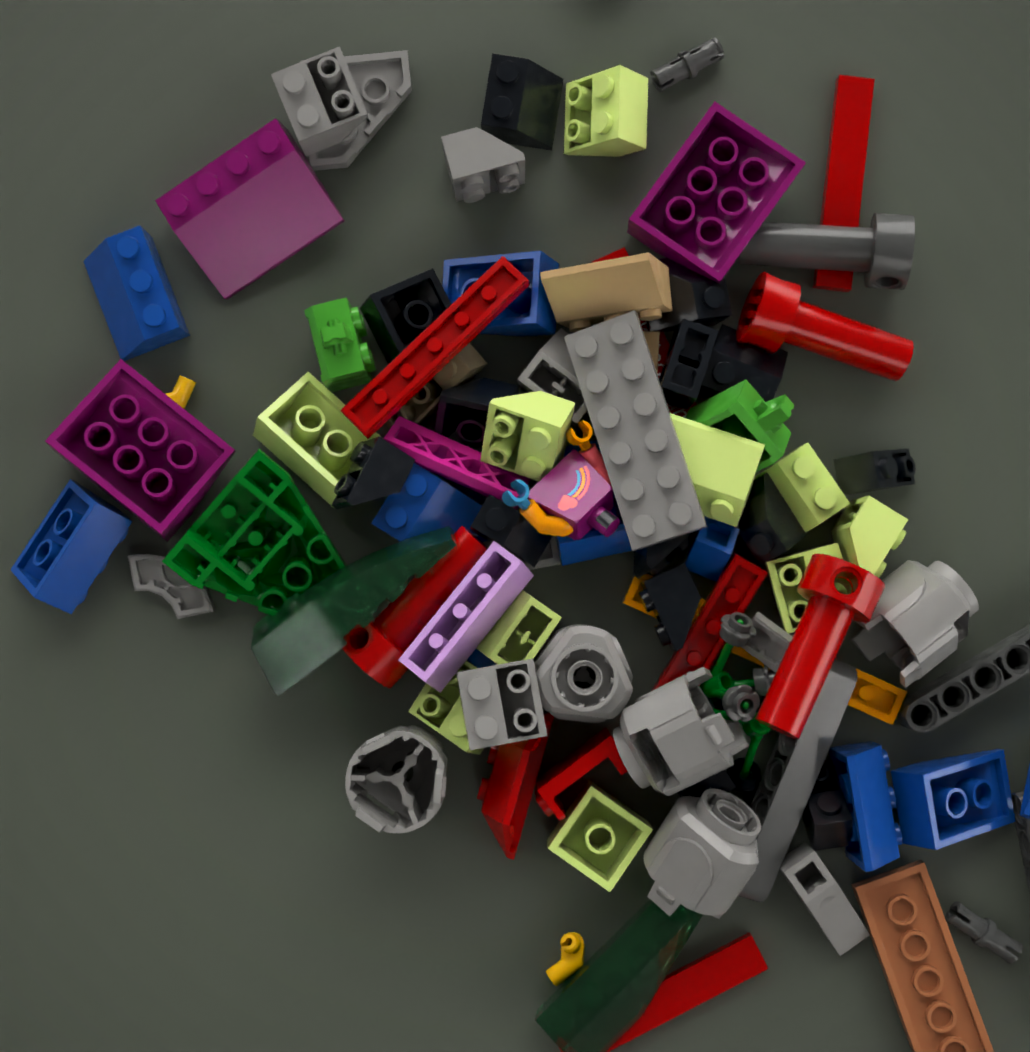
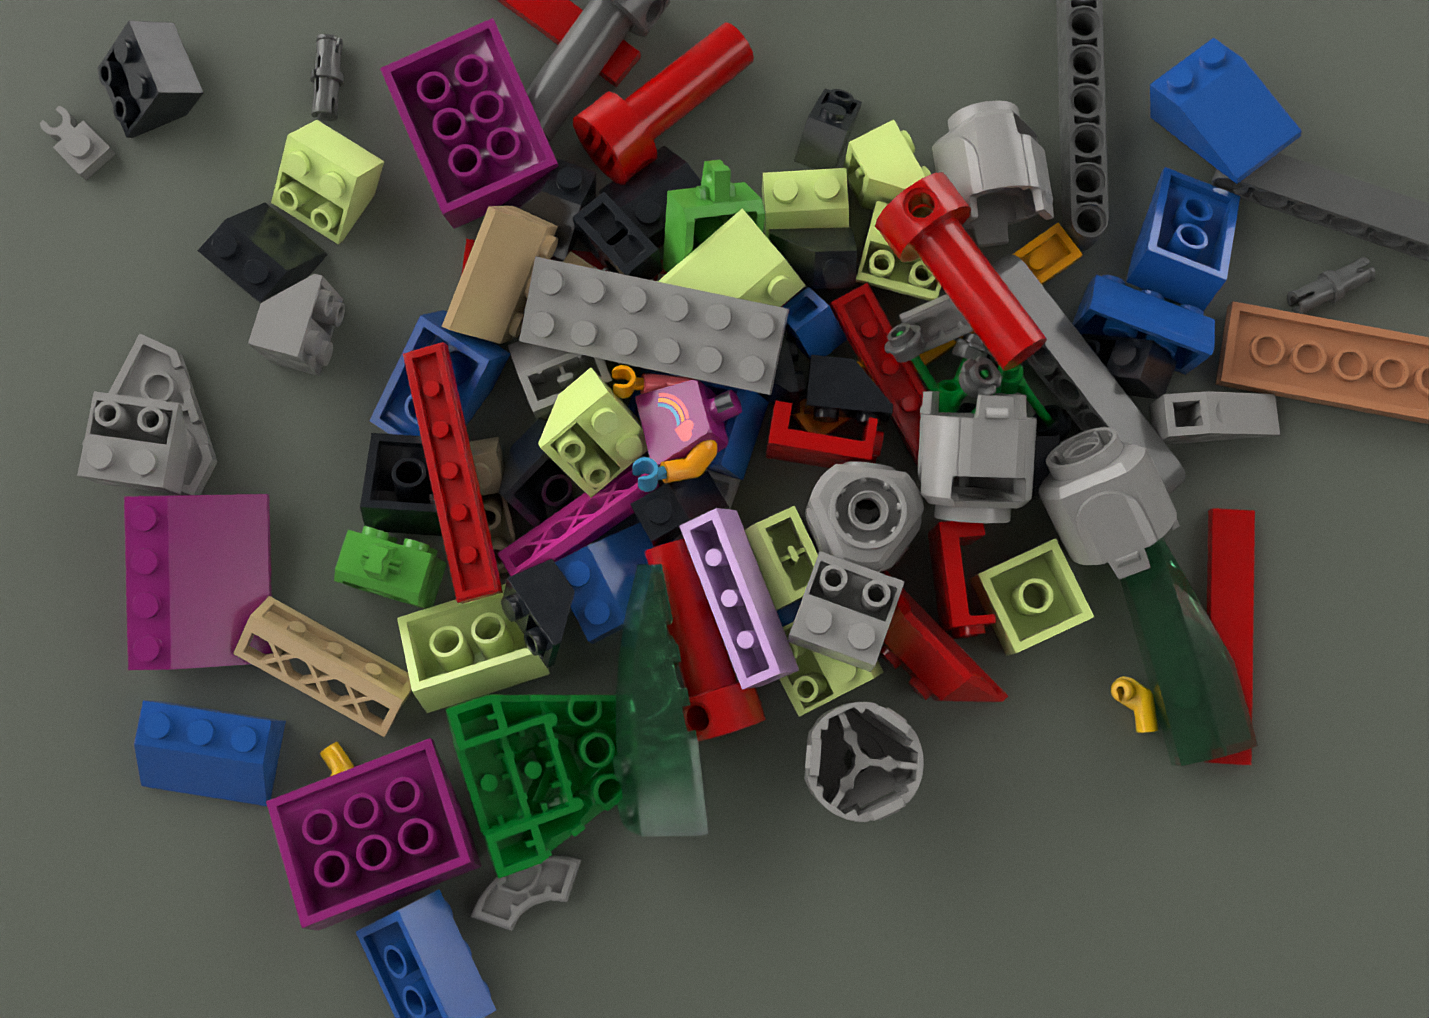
camera: 60 degrees left, 5 degrees down
none -> tan fence [233,596,412,737]
none -> red panel [766,400,884,468]

